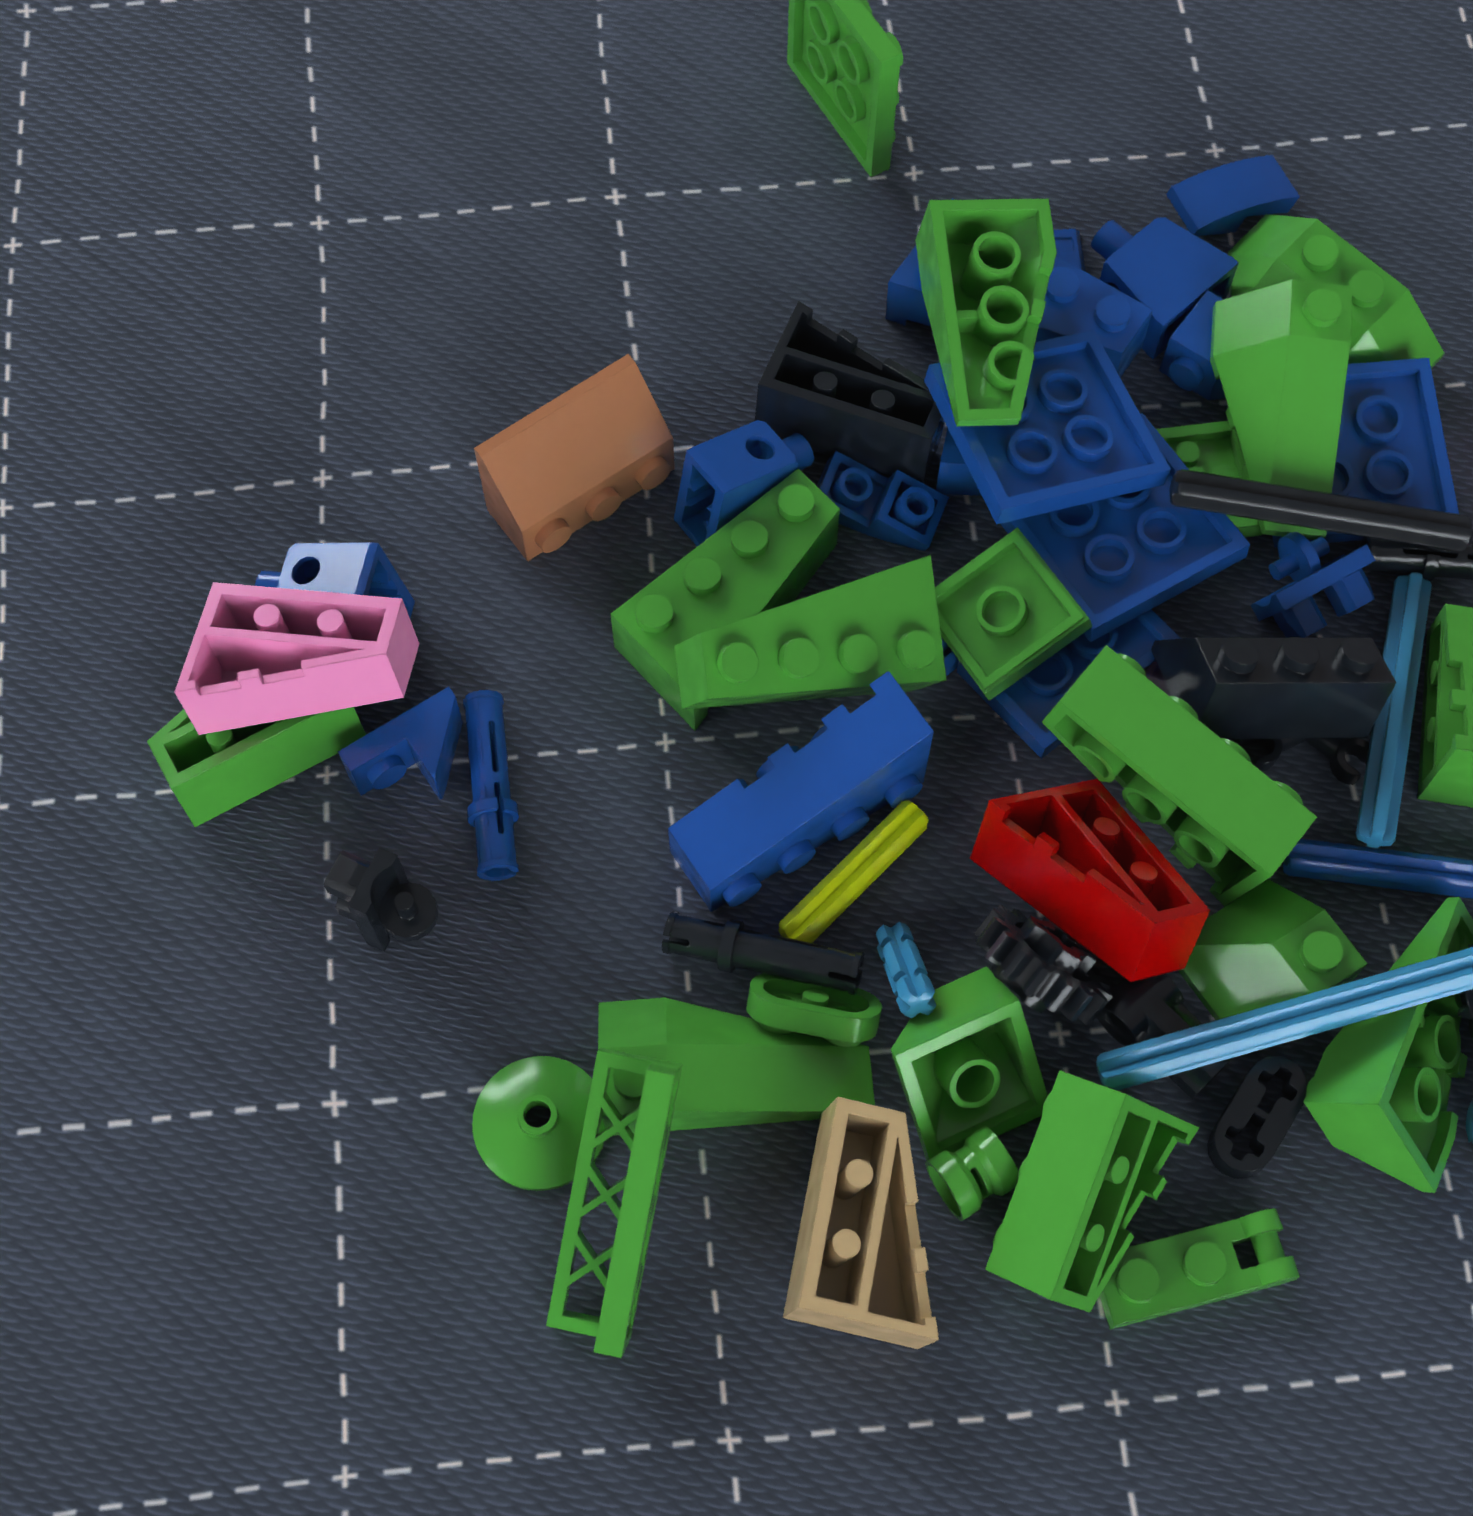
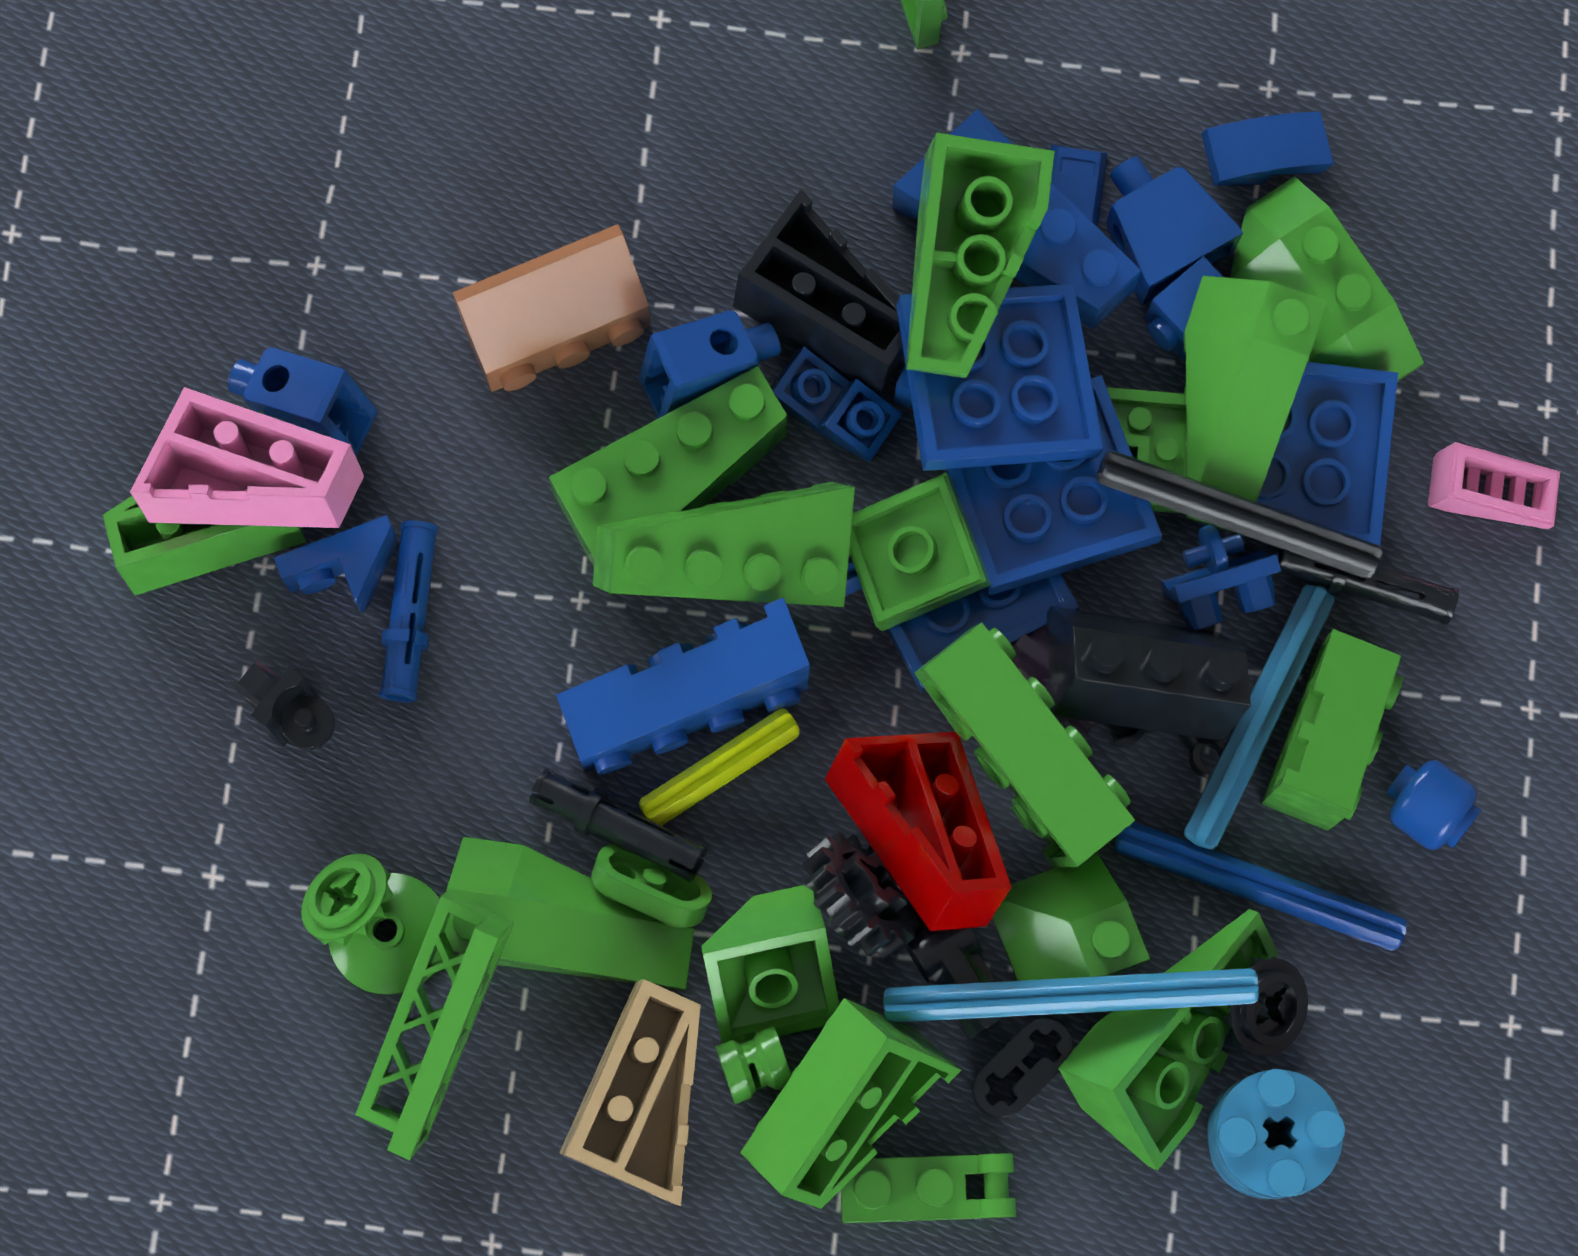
camera: 10 degrees right, 10 degrees up
dark azure axle [875,922,936,1018] -> none
none -> bright green gear [301,854,394,946]

